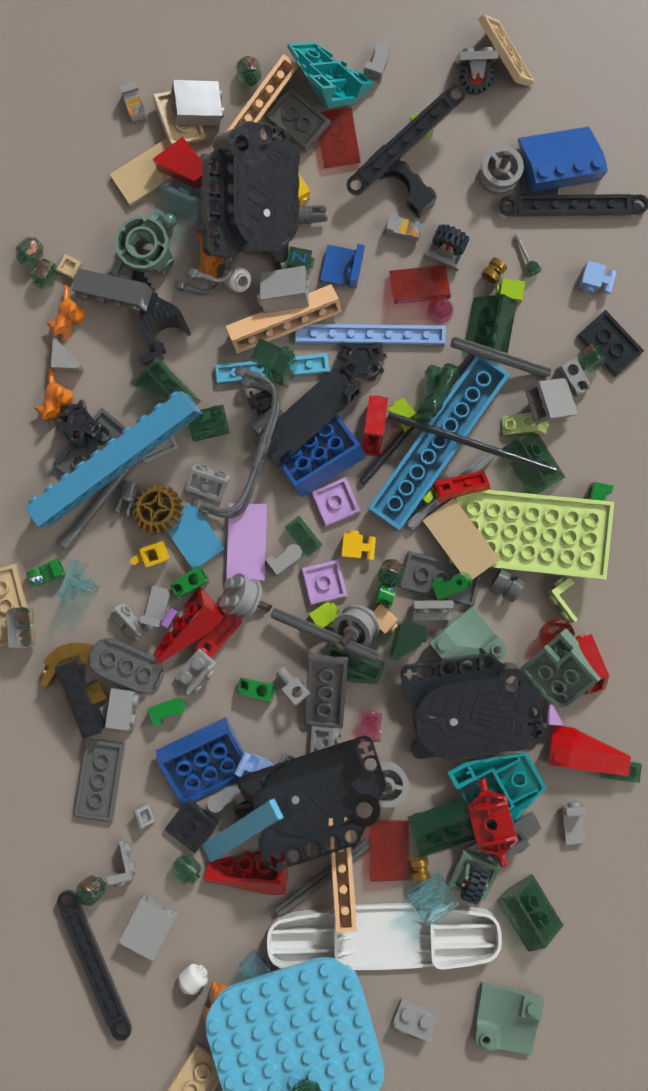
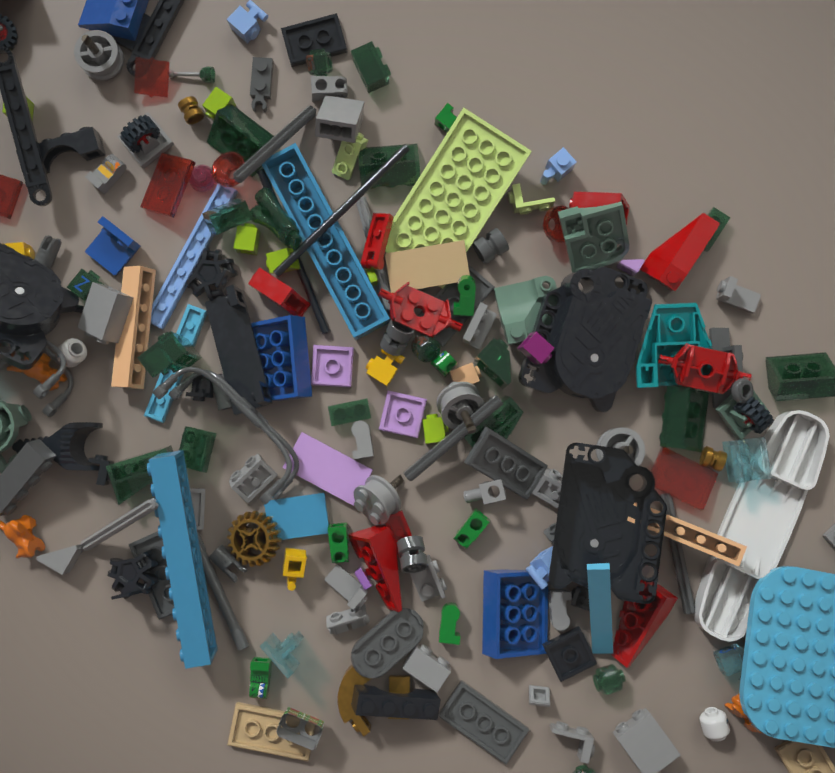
camera: 60 degrees left, 0 degrees up
orange animal [34,368,73,424] -> none
clear pink bracket [361,710,382,742] -> none
none -> light grey axle [81,498,159,551]
none -> clear red piece [134,57,170,98]
none -> clear green brick [202,198,253,235]
none -> clear red piece [211,152,245,187]
none -> lime brick [234,223,261,256]
none -> dark grey plate [250,57,274,112]
none -> clear green brick [351,41,391,93]
none -> red plate [378,282,463,338]
none -> dark grey wheel [380,319,415,356]
none -> dark grey wheel [397,535,428,573]
none -> magenta brick [517,332,554,365]
none -> light blue brick [540,147,577,185]
none -> dark grey piece [731,378,753,404]

